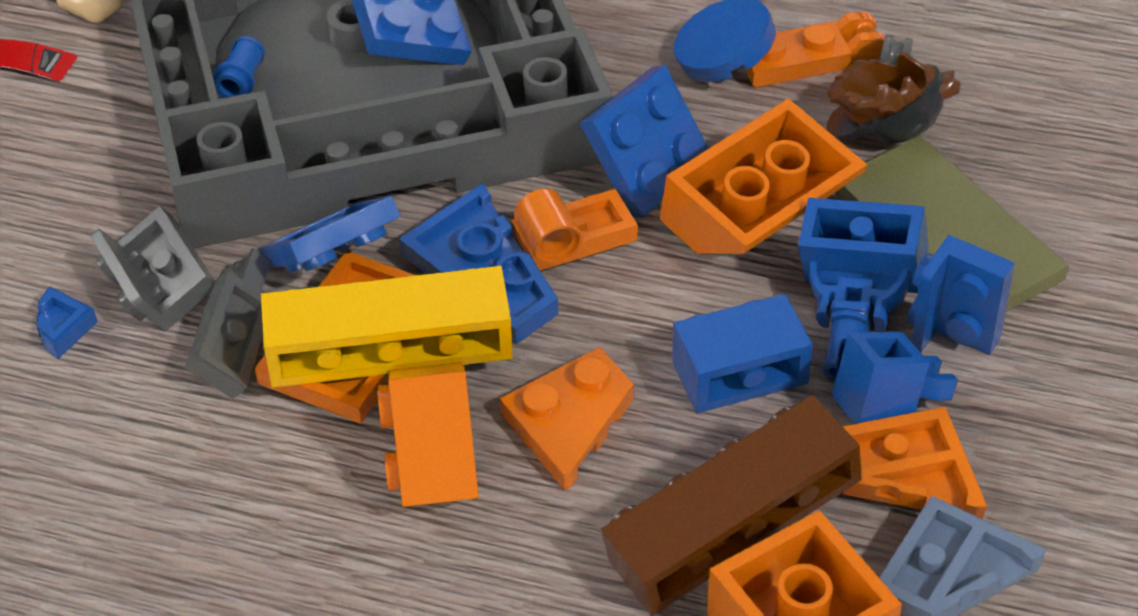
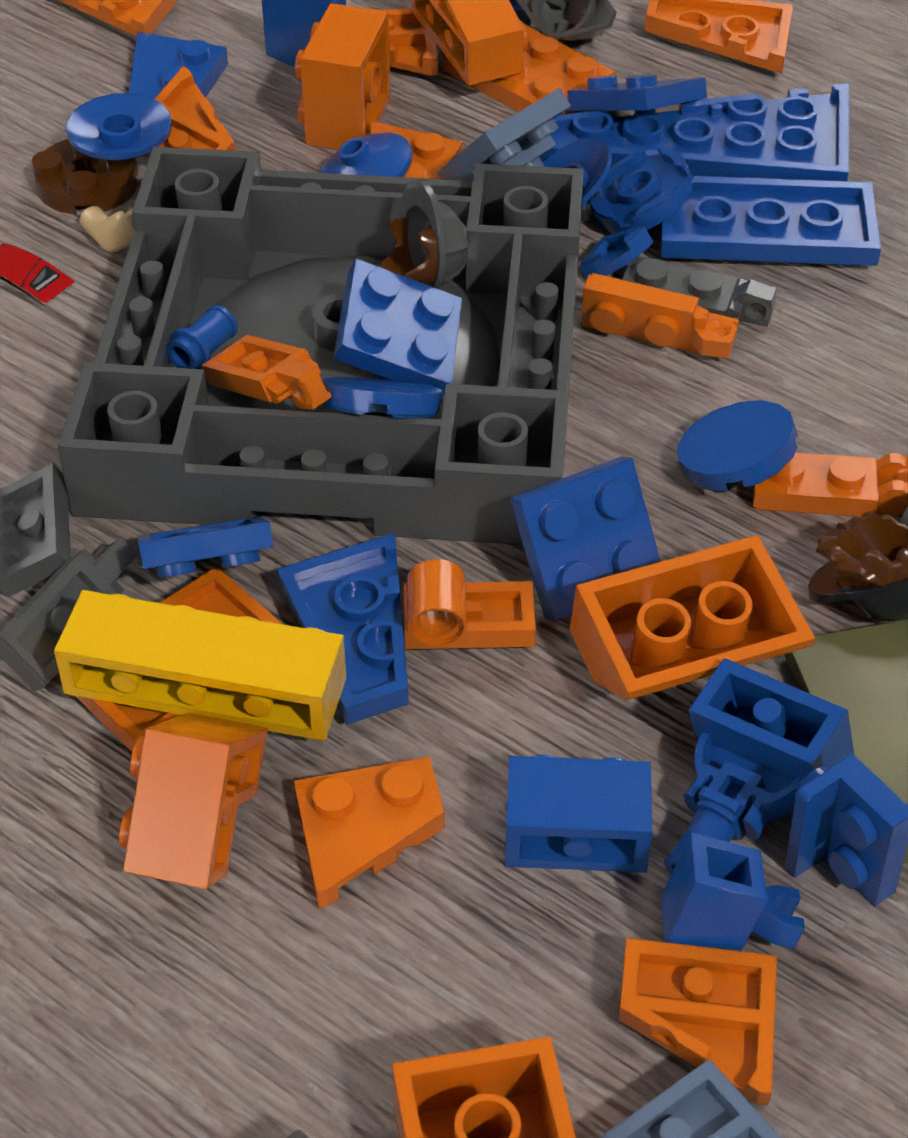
camera: 20 degrees right, 0 degrees up
reddish brown brick [601,395,862,616] -> none
none -> orange hinge [201,335,332,410]
none -> blue tile [322,377,443,418]

